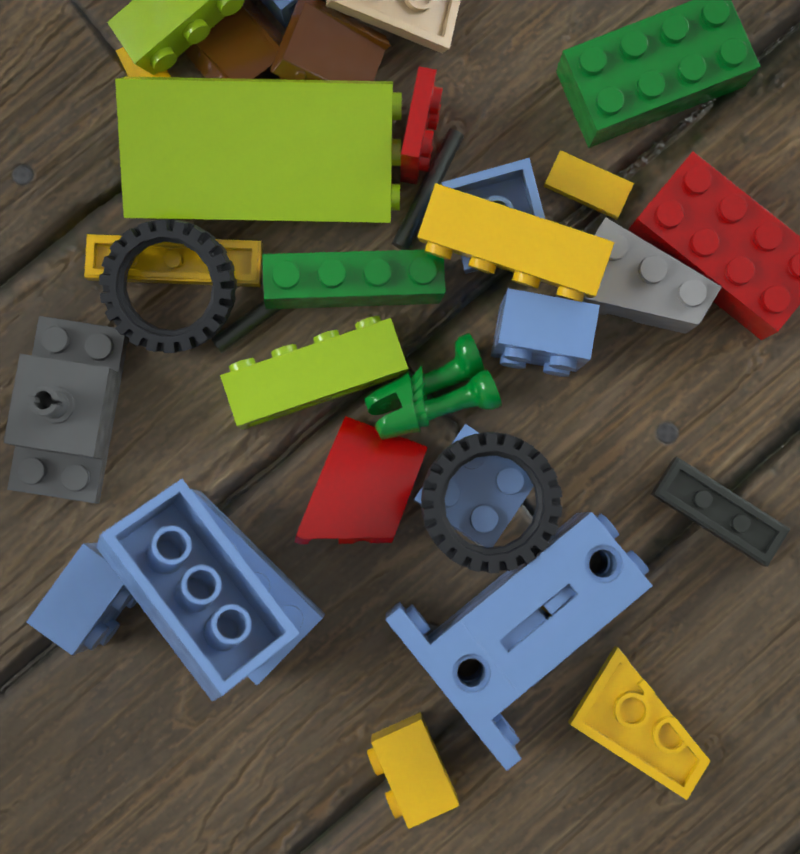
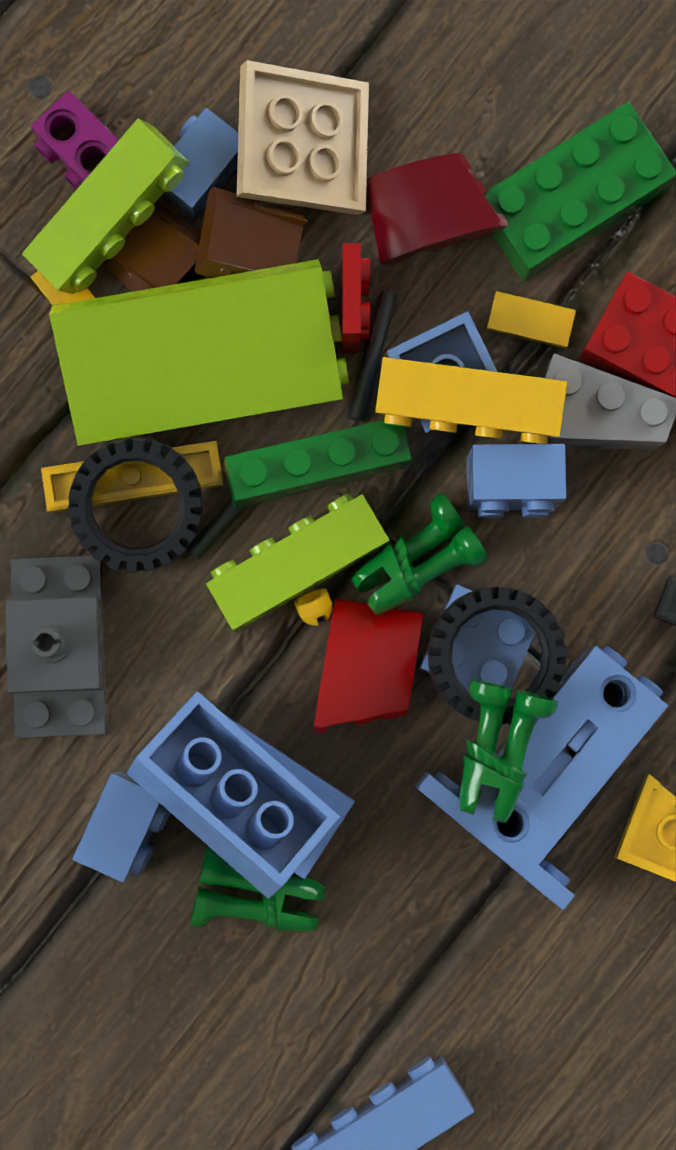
camera: 10 degrees left, 0 degrees up
yellow brick [367,712,459,829] -> none
none -> green piece [190,844,326,932]
none -> yellow hinge [294,588,333,626]
none -> dark red slope [366,153,507,265]
none -> green piece [459,679,559,823]

